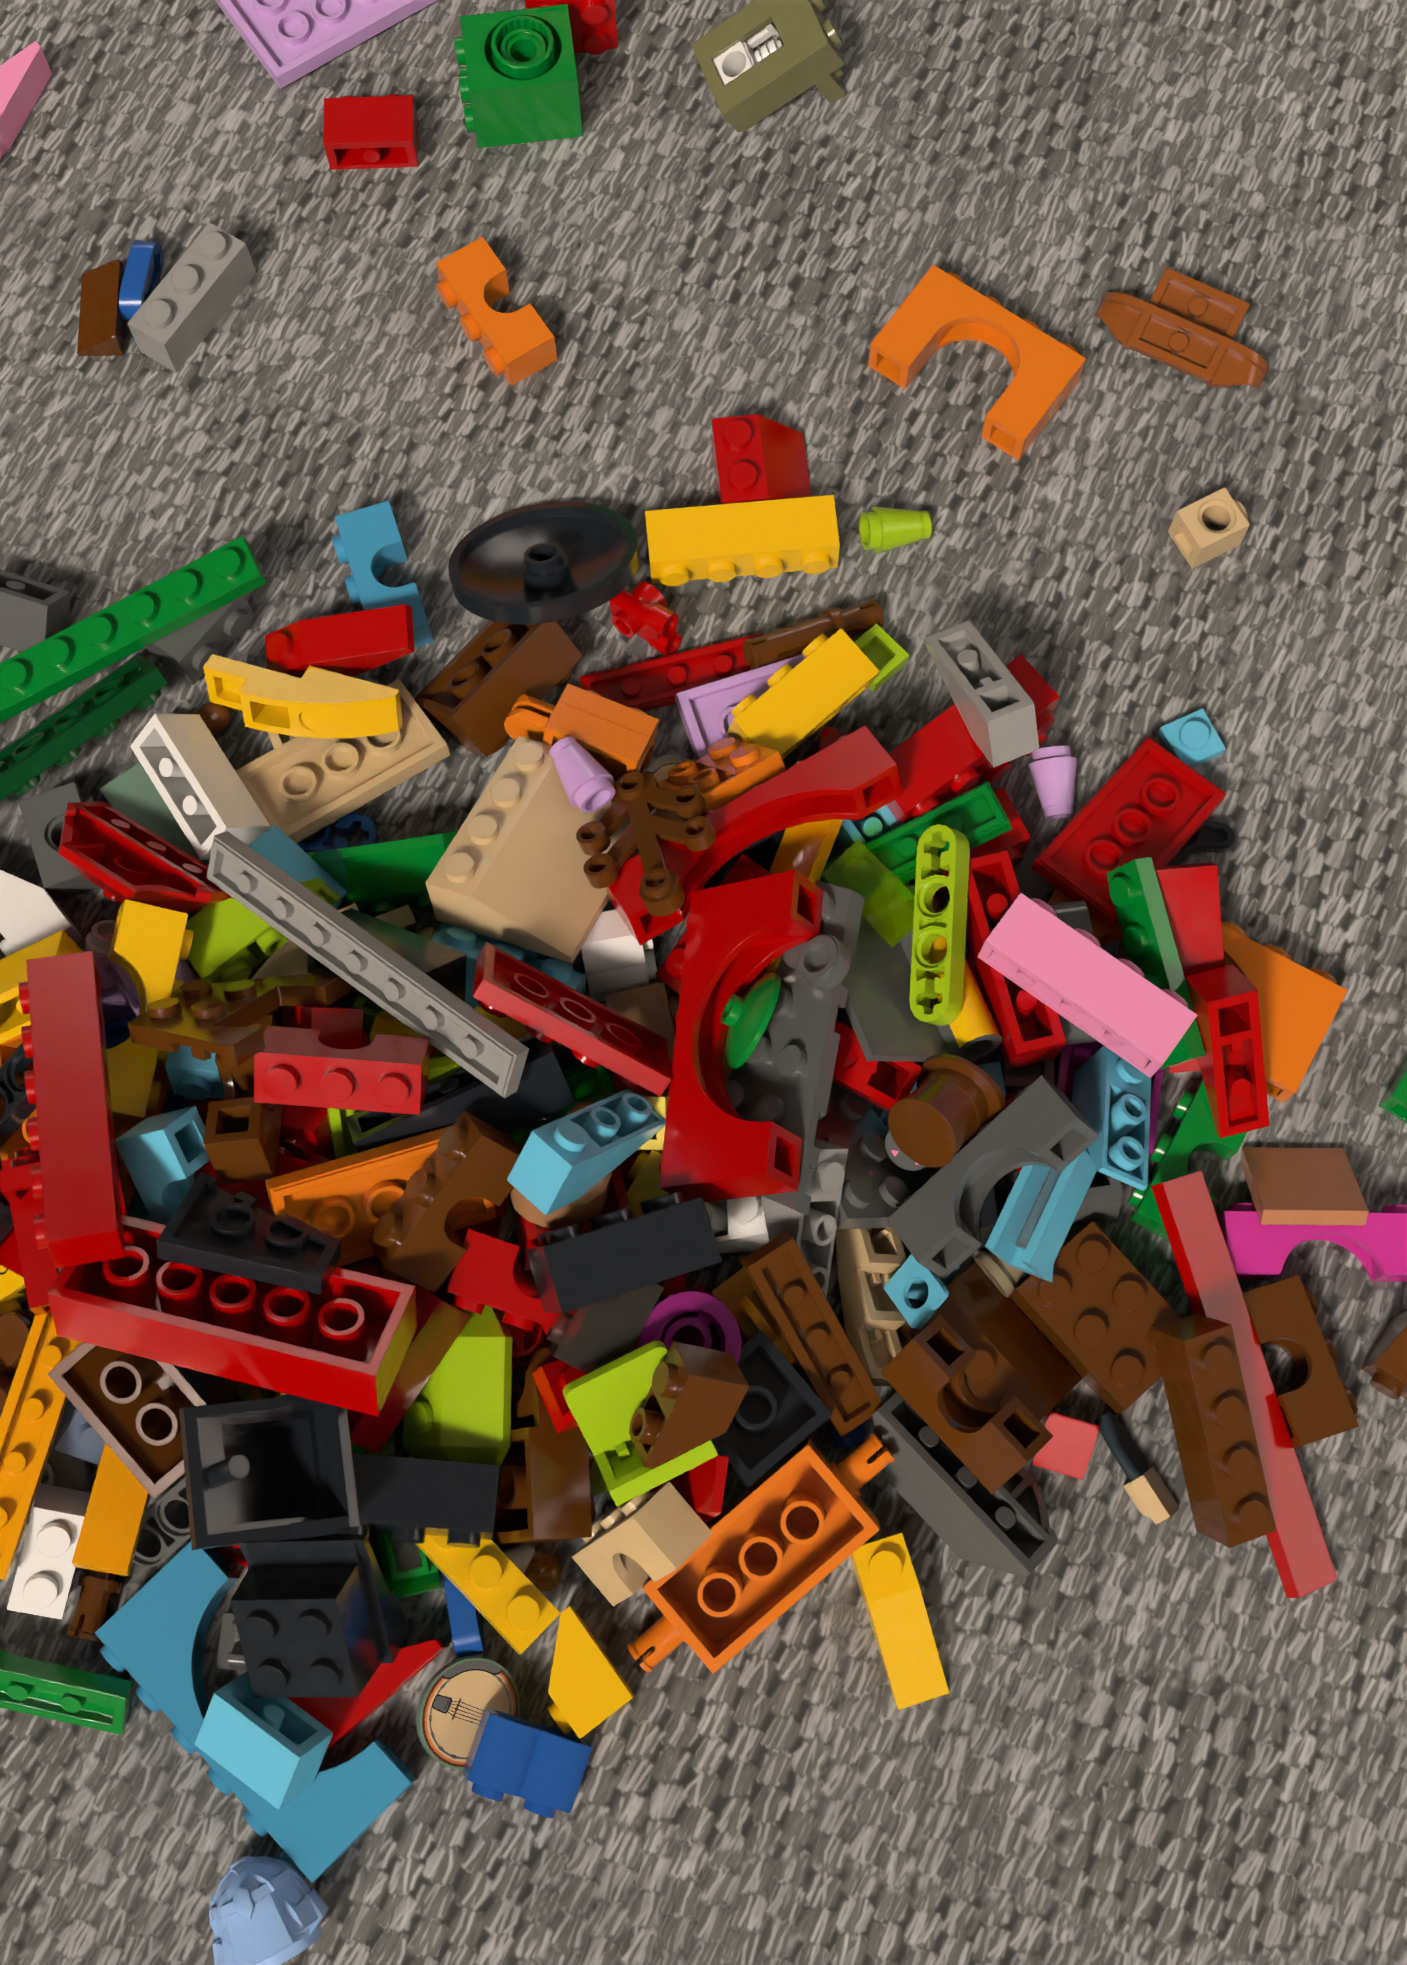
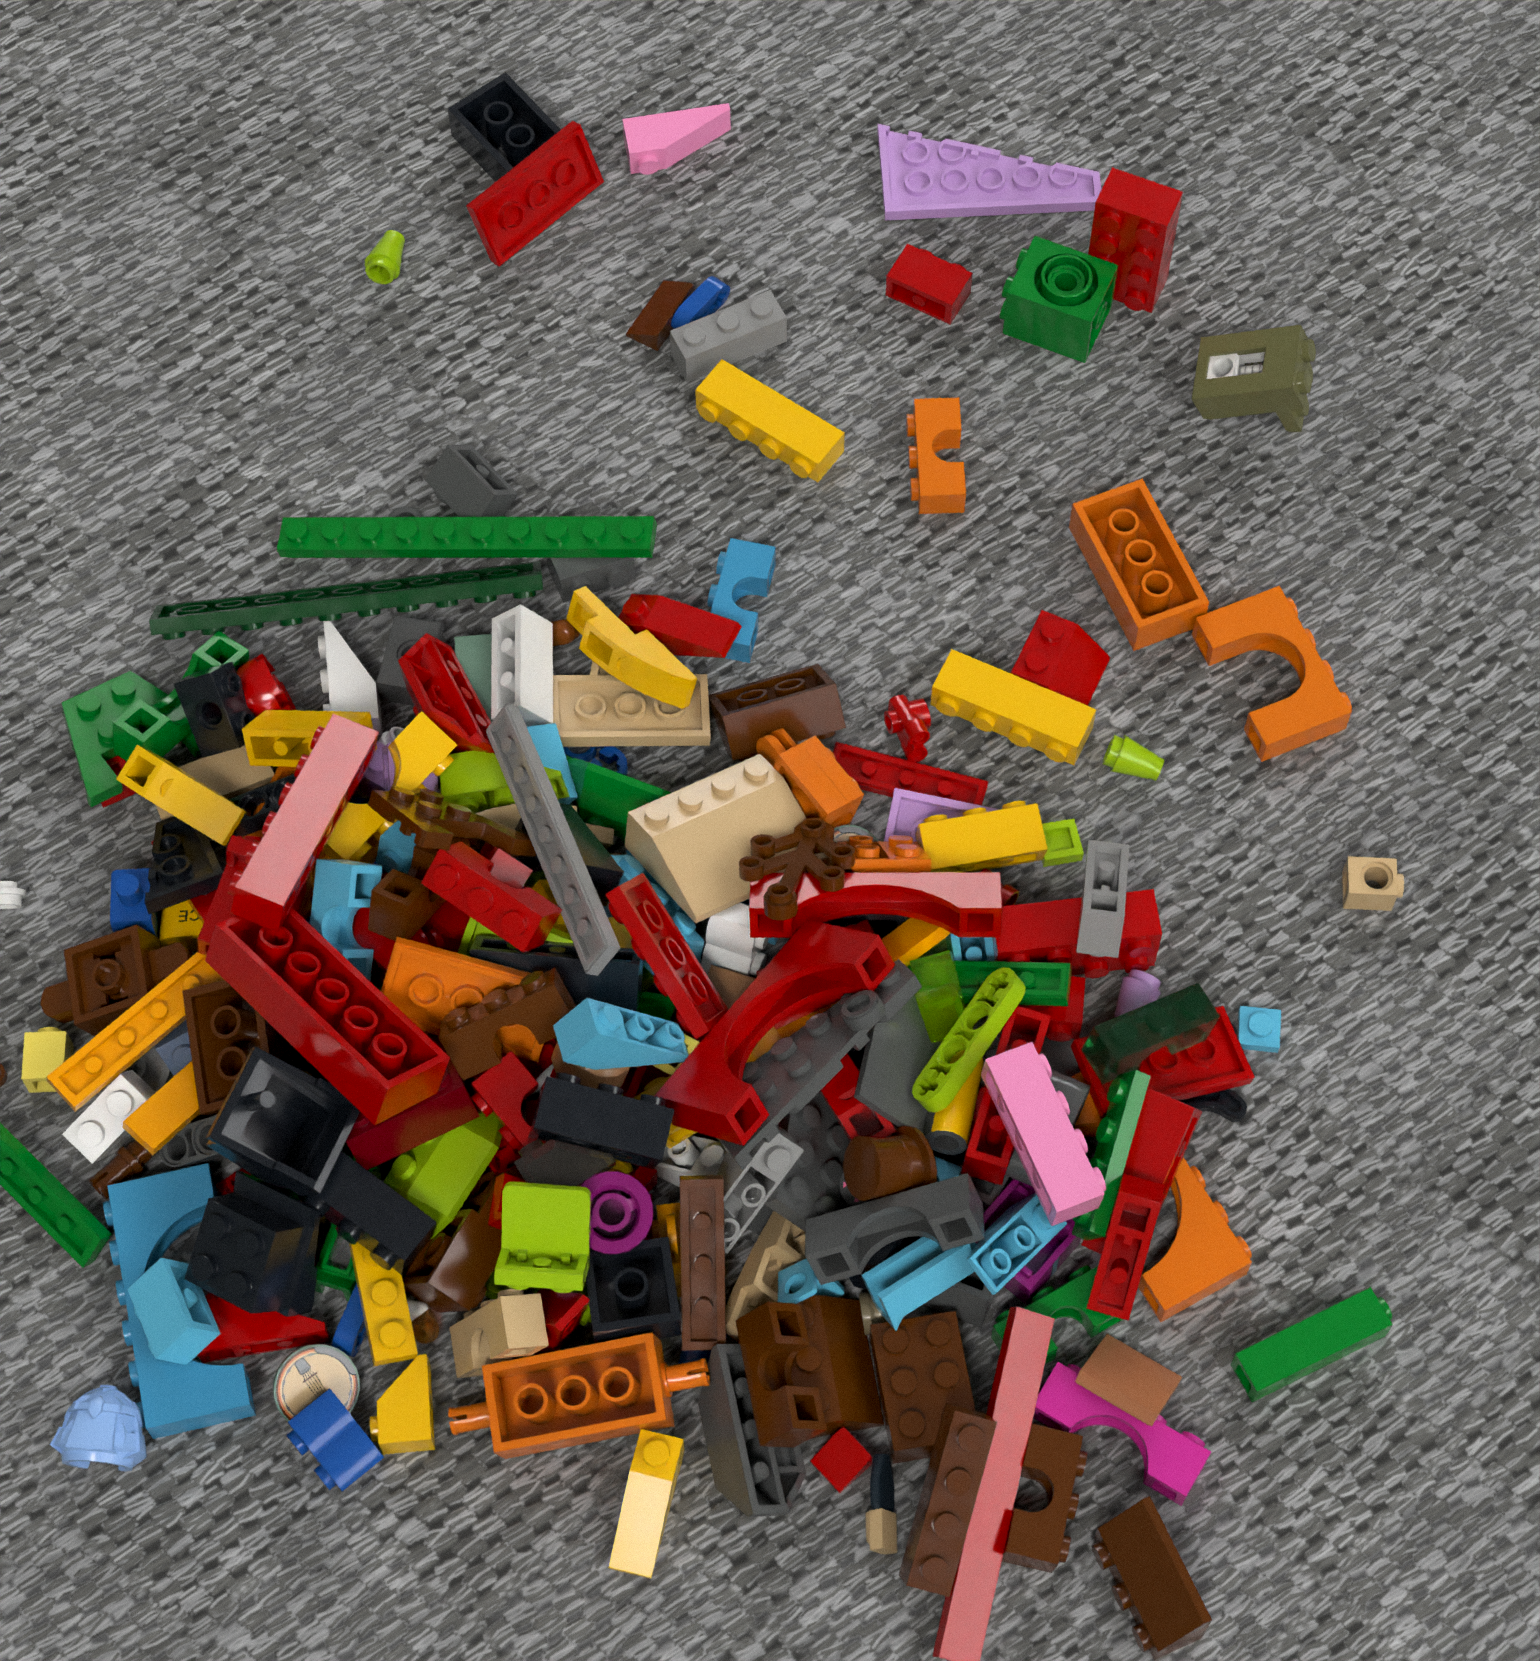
camera: 30 degrees right, 10 degrees down
black wing [156,1171,341,1295] -> none
black dish [448,501,640,624] -> none
lavender cone [549,736,615,813] -> none
reddish brown slope [629,1341,749,1469] -> none
green dish [720,971,781,1069] -> none
reddish brown pin [742,598,884,670] -> none
dark orange plate [1094,267,1269,389] -> none
none -> yellow brick [695,359,845,482]
none -> orange brick [1069,478,1209,651]
none -> clear green arch [1081,983,1220,1084]

